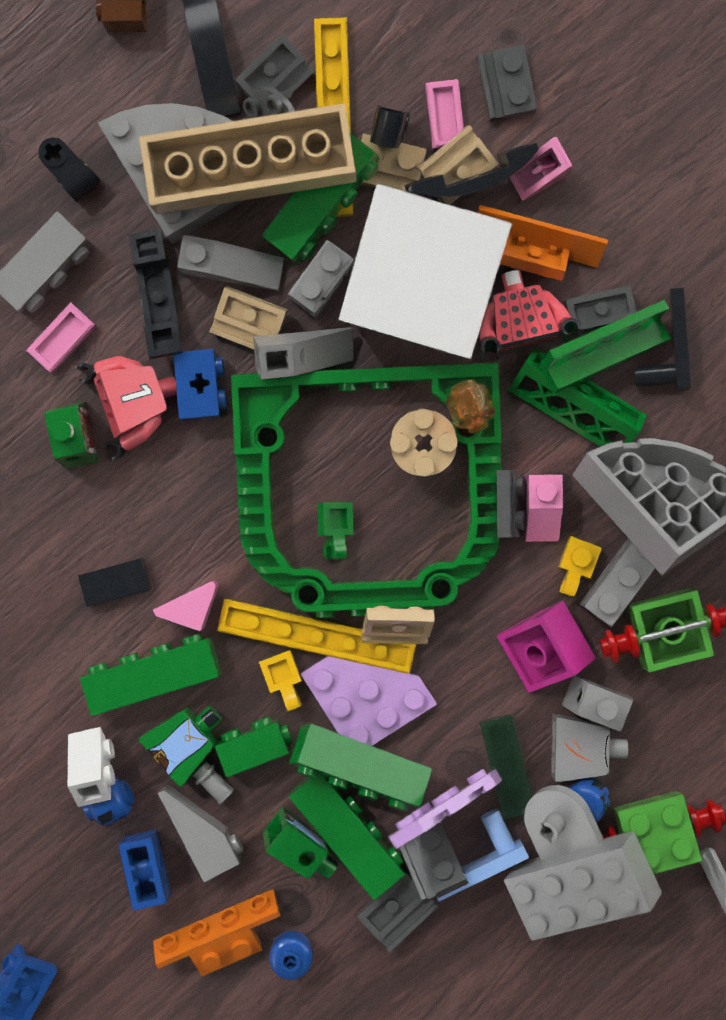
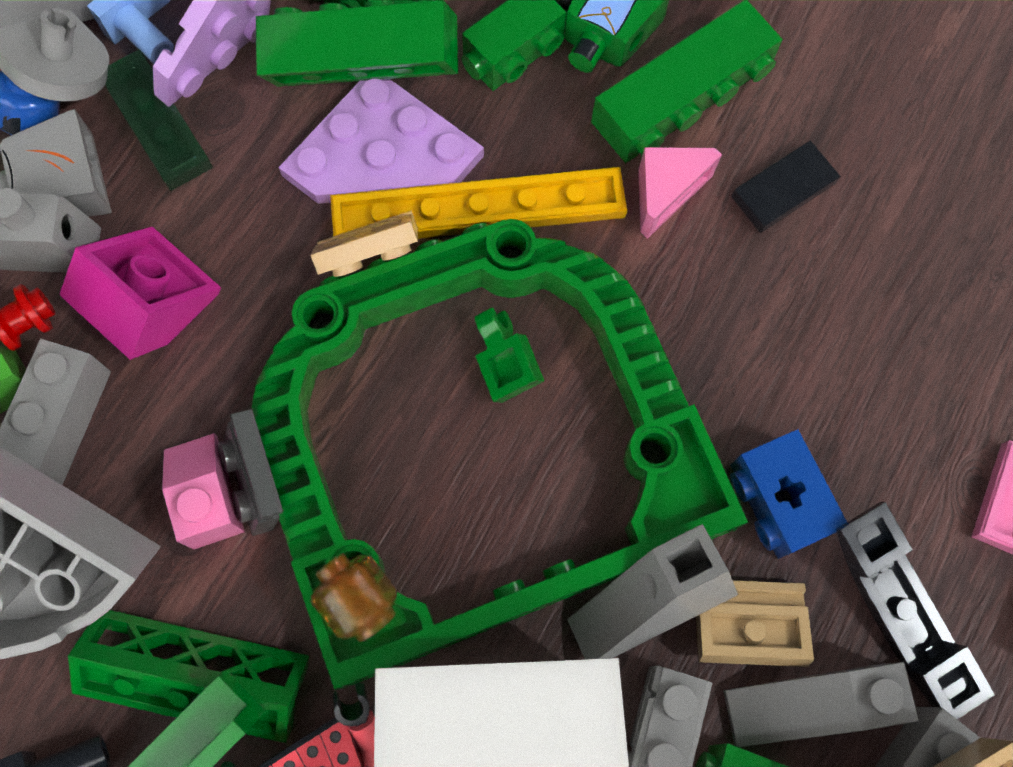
camera: 160 degrees right, 15 degrees down
green torso [45,401,99,469] -> none
coral torso [77,356,177,461] -> none
yellow plate [259,650,302,711] -> none
tan plate [390,409,458,477] -> none
yellow plate [558,536,602,597] -> none

